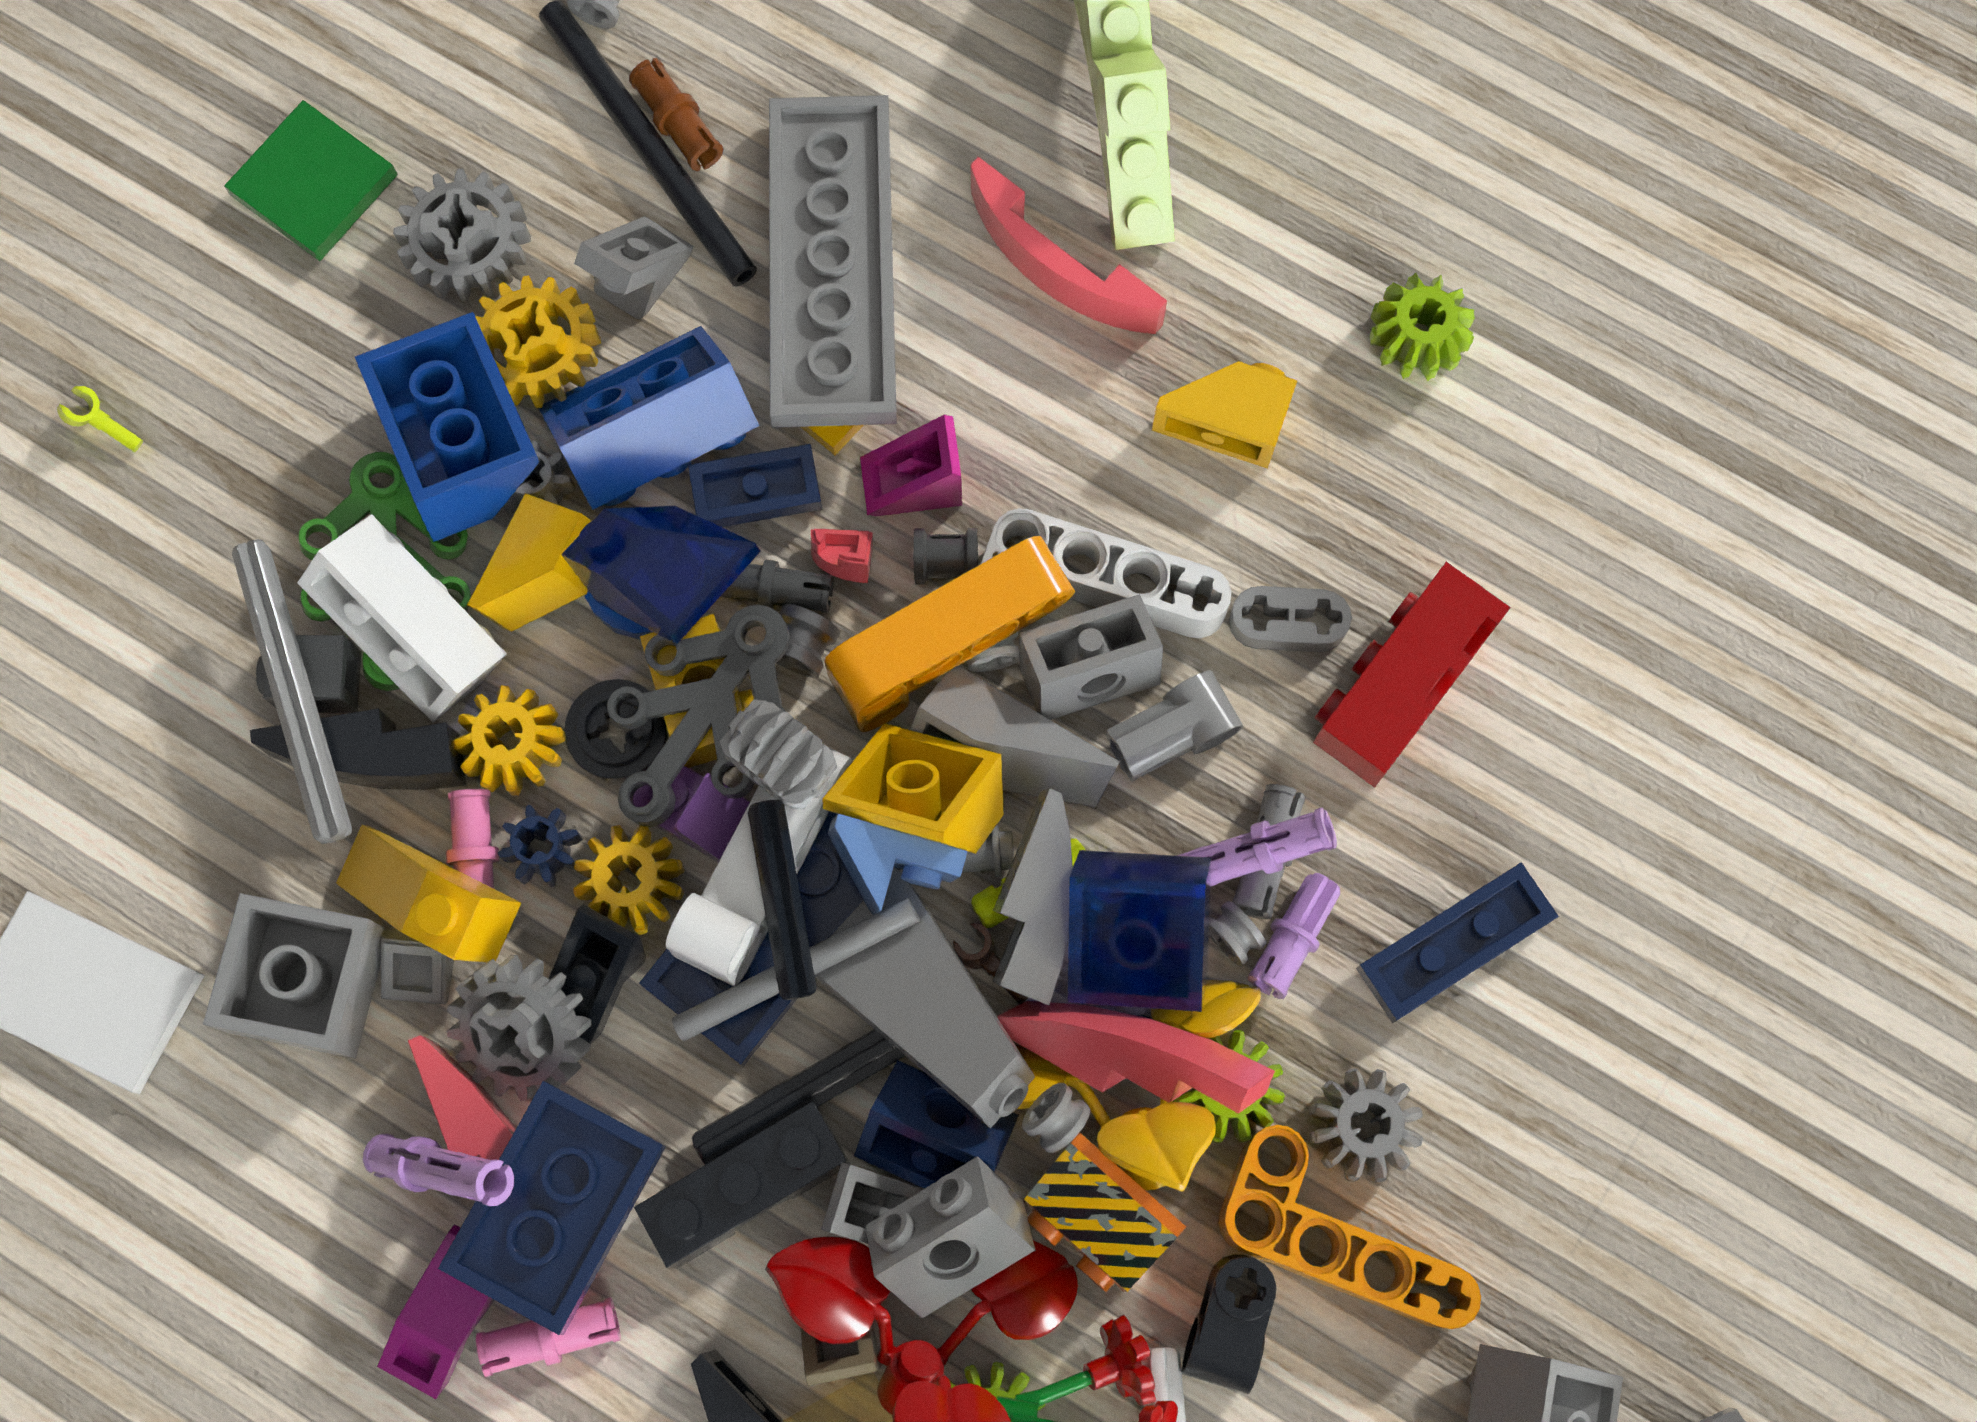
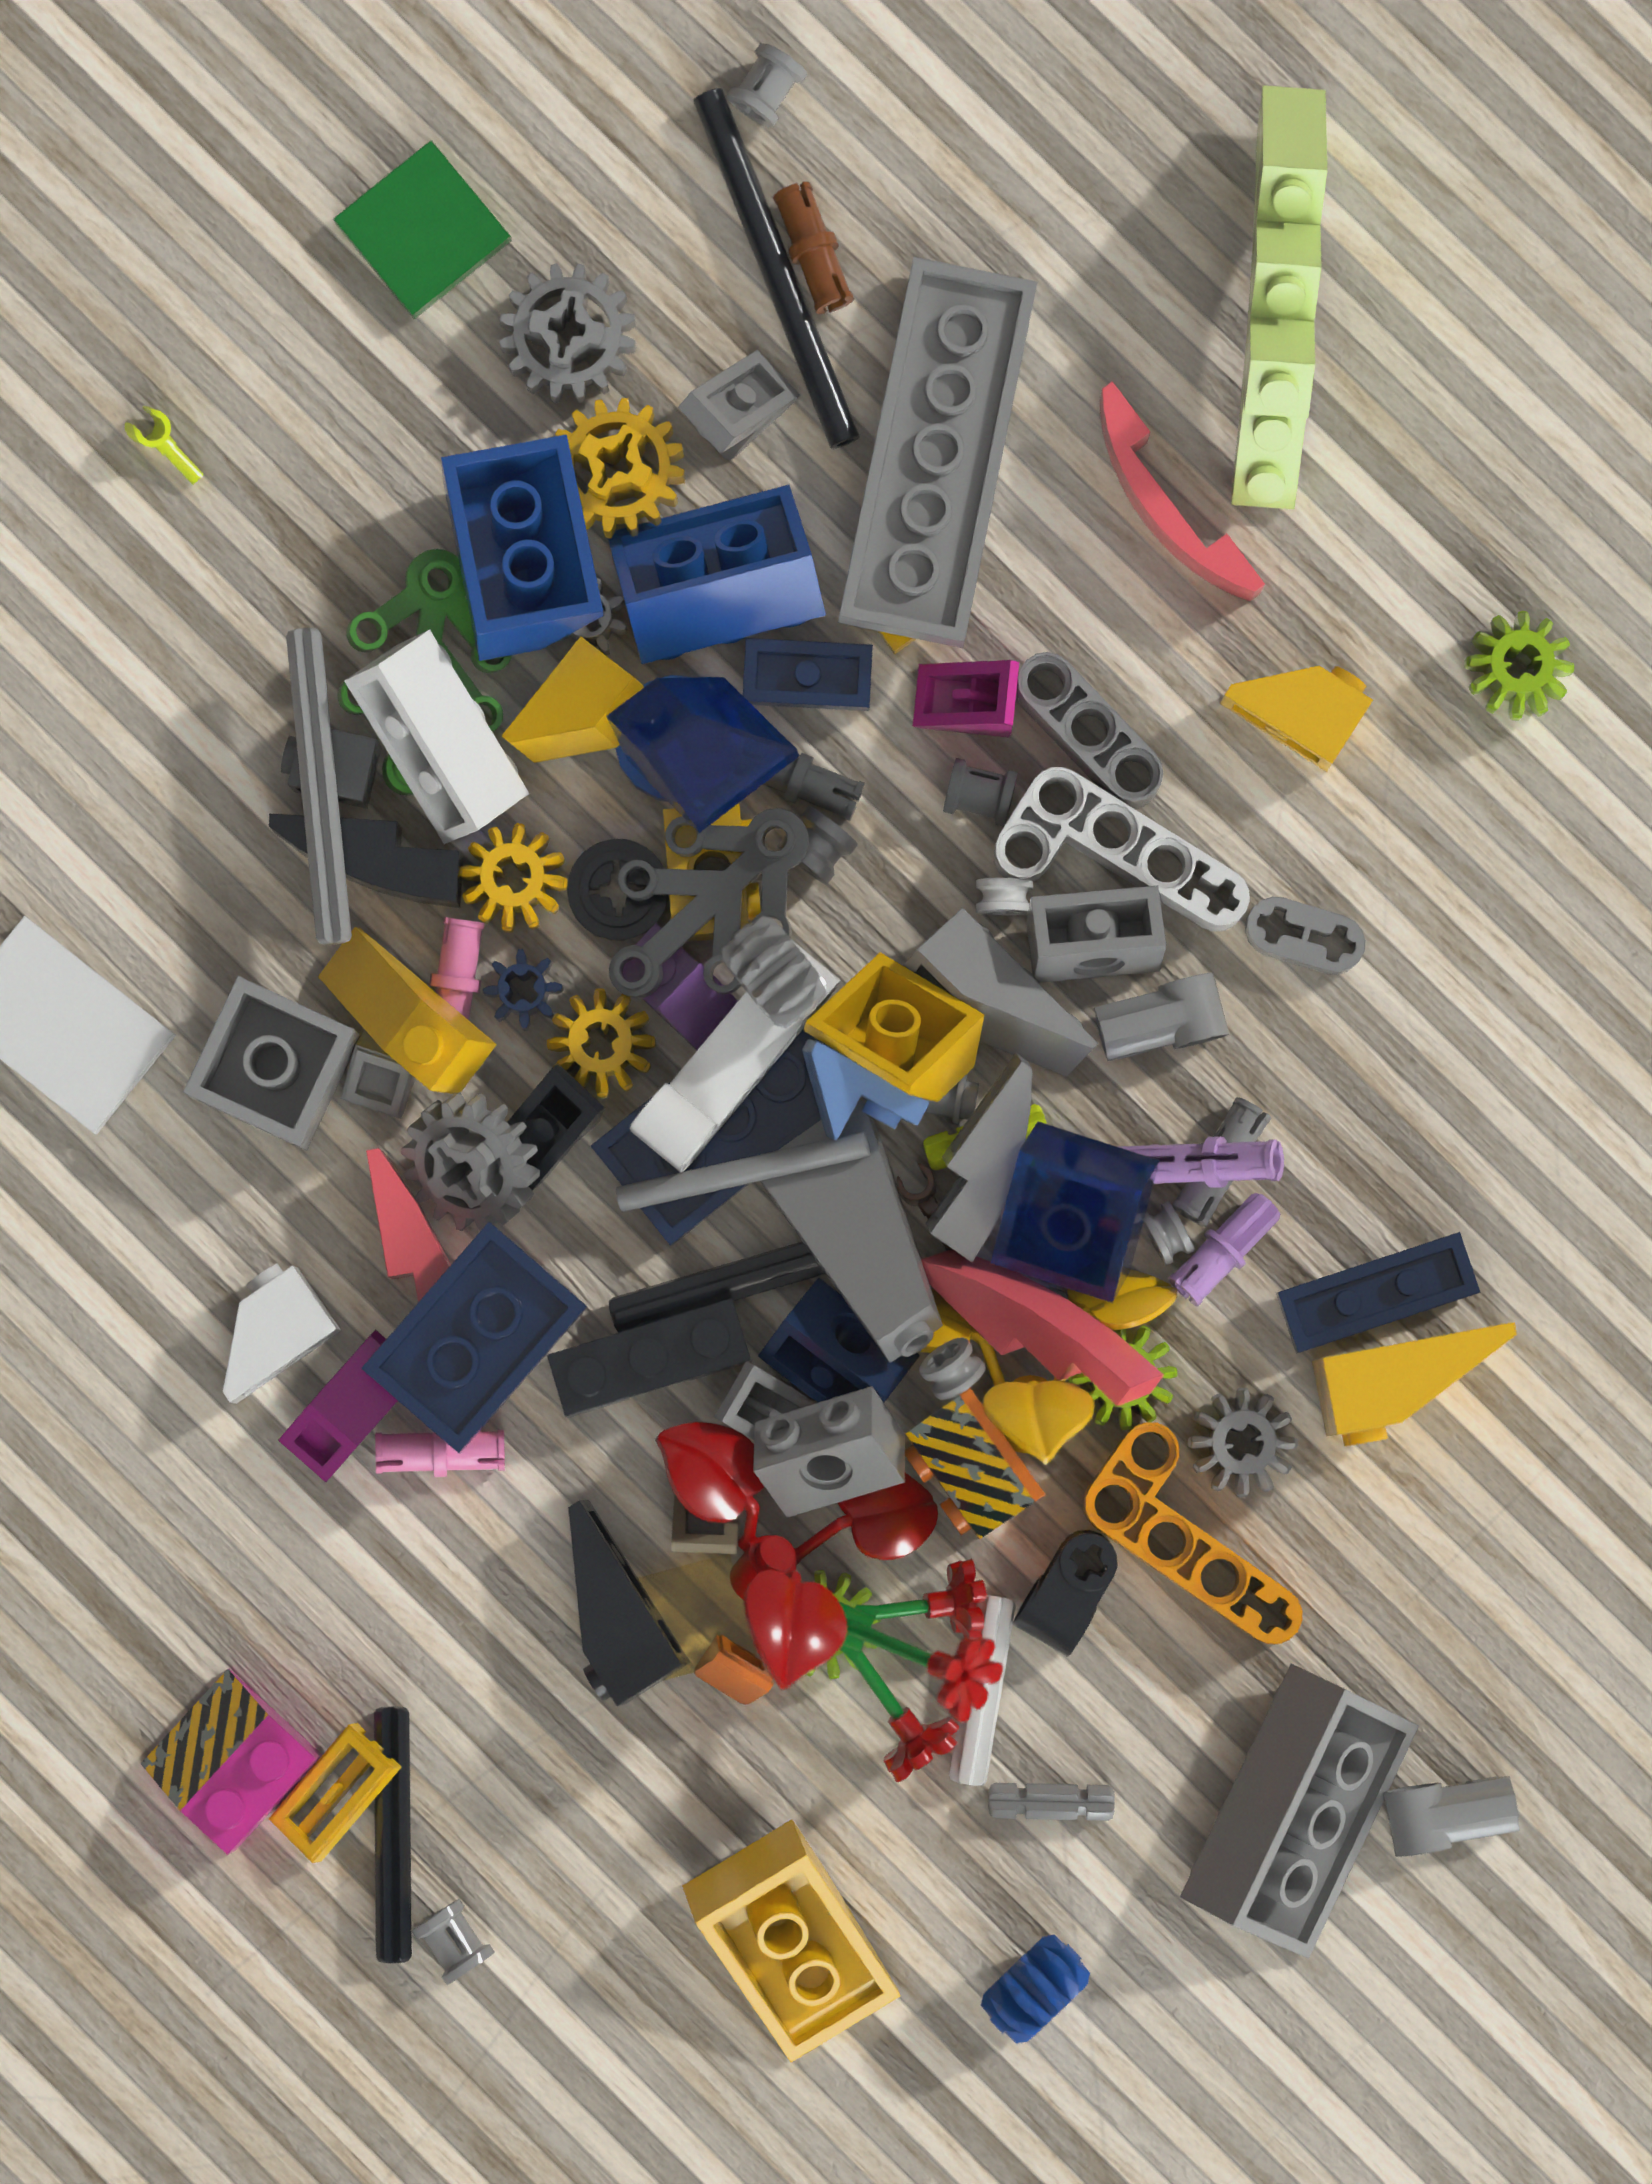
camera: 15 degrees right, 10 degrees up
lavender pin [363,1134,514,1206] -> none
black axle [748,800,817,1000] -> none
coral tile [811,529,873,583] -> none
light orange beam [824,536,1075,732] -> none
red wedge [1313,561,1511,788] -> none
none -> white slope [223,1263,342,1404]
none -> light grey beam [1016,652,1163,808]
none -> yellow slope [1312,1322,1517,1446]

